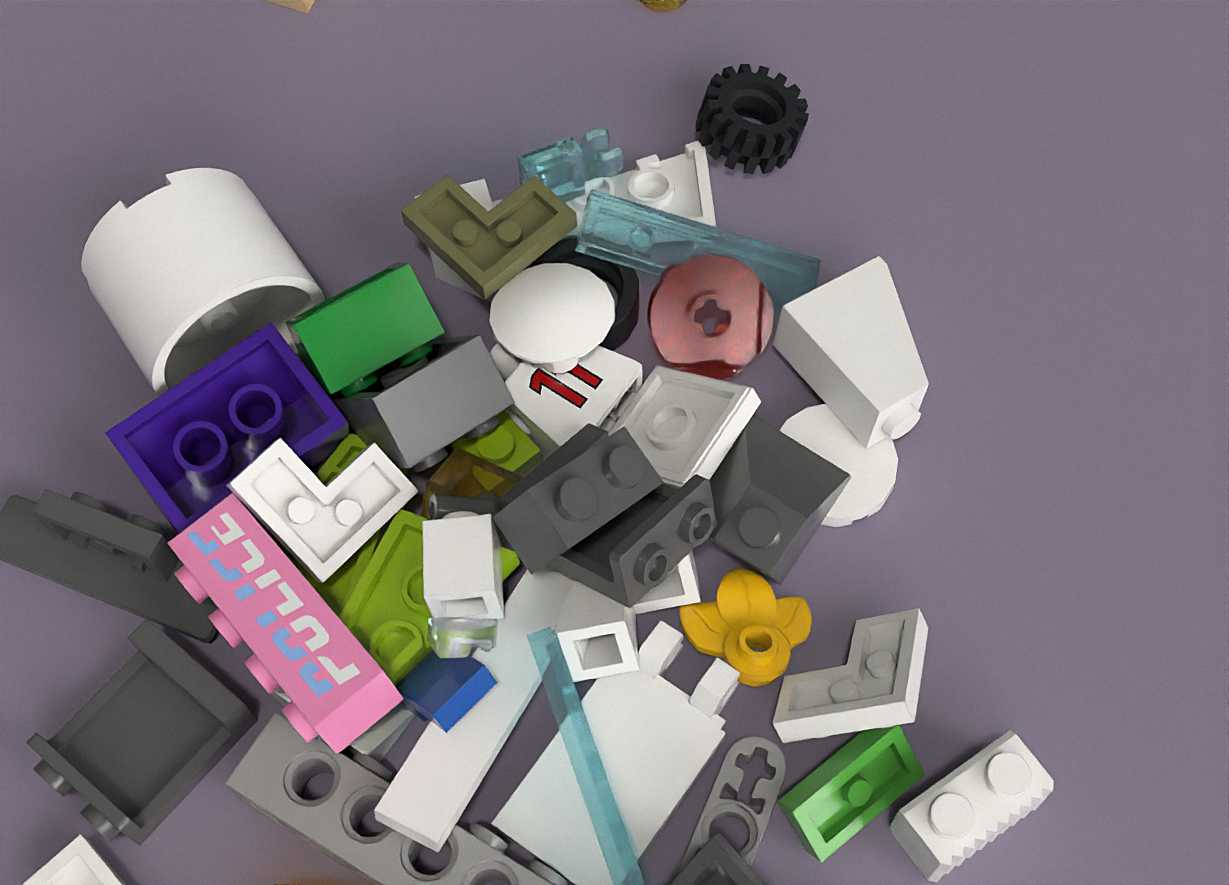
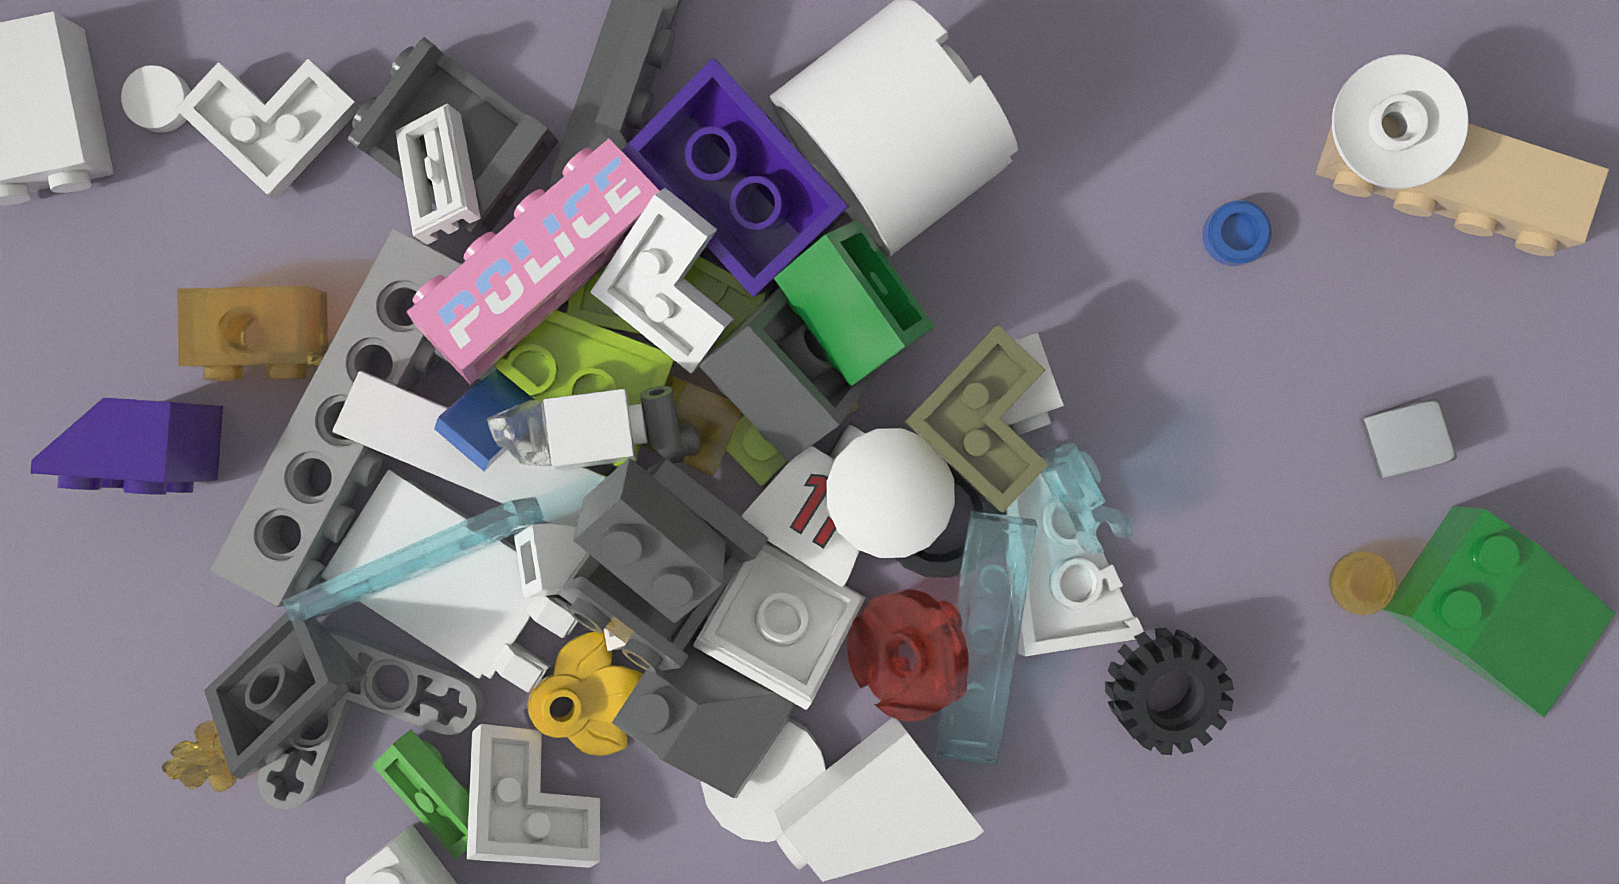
camera: 85 degrees right, 25 degrees up
none -> white tile [395,103,481,245]
none -> blue tile [1203,200,1272,266]

